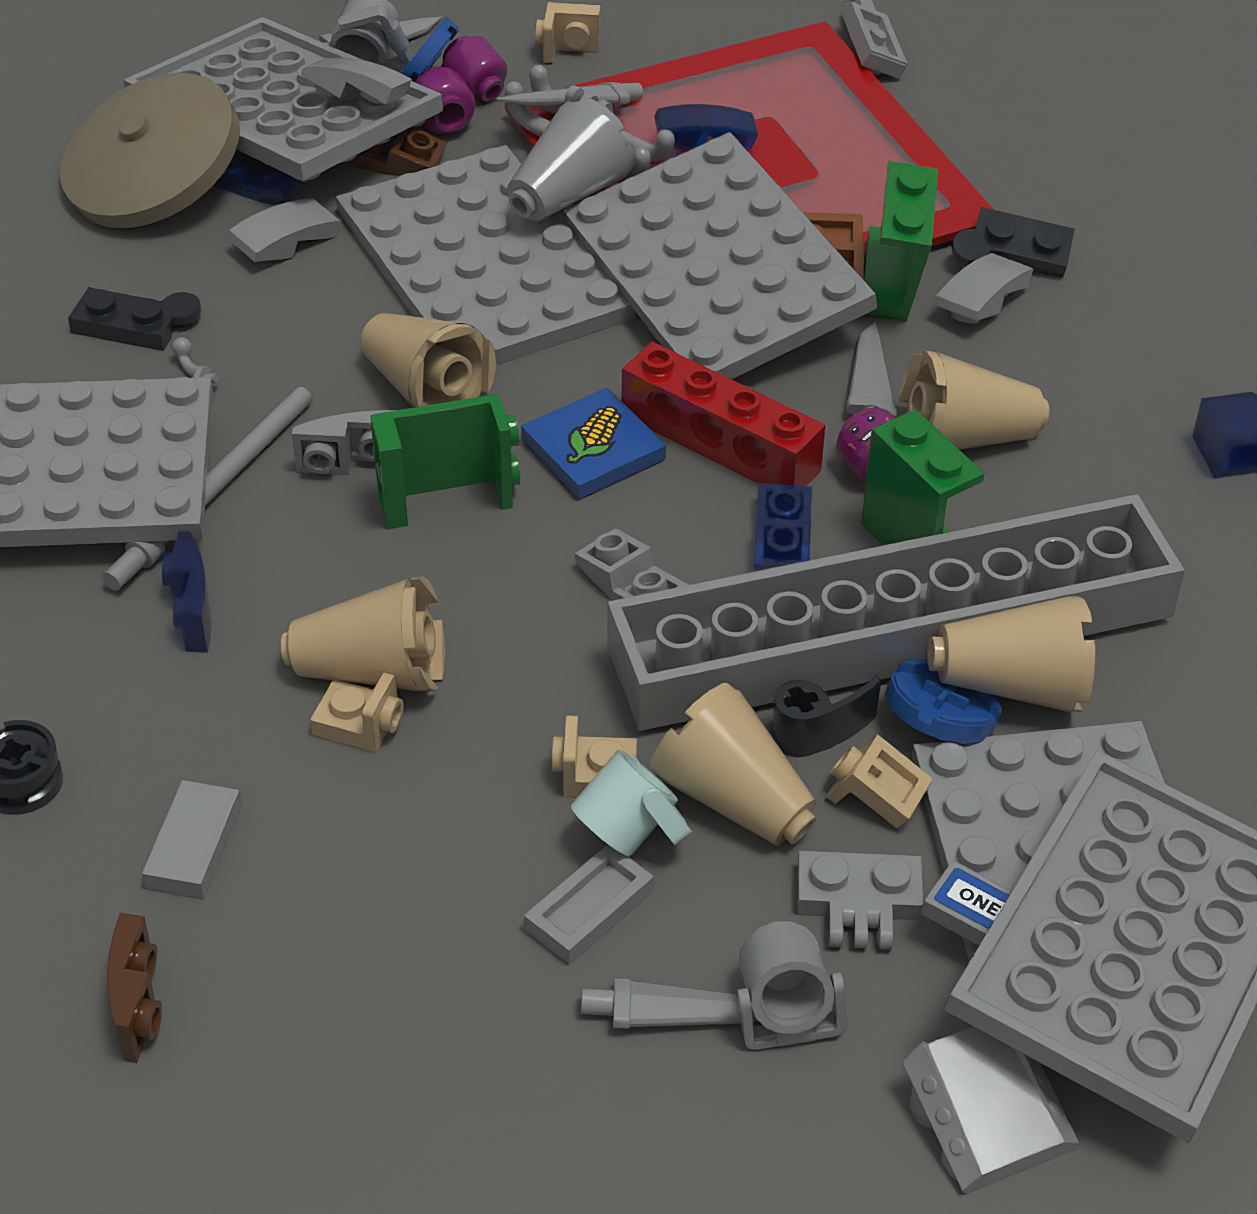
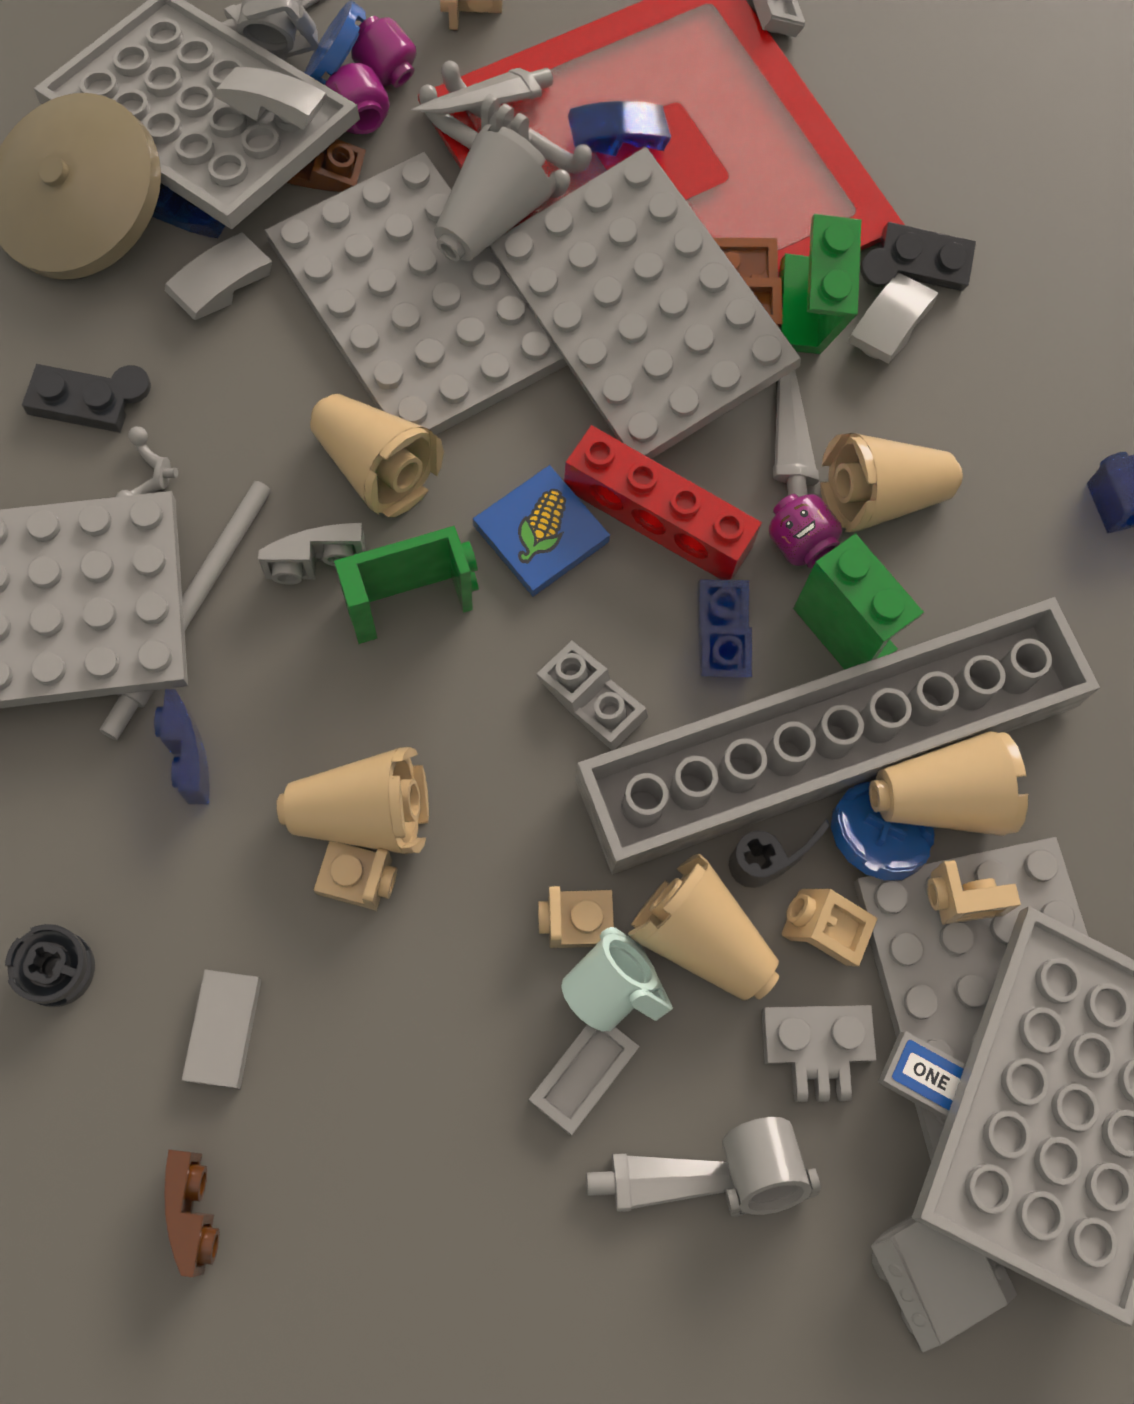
camera: 10 degrees left, 25 degrees up
none -> tan bracket [927,860,1021,925]

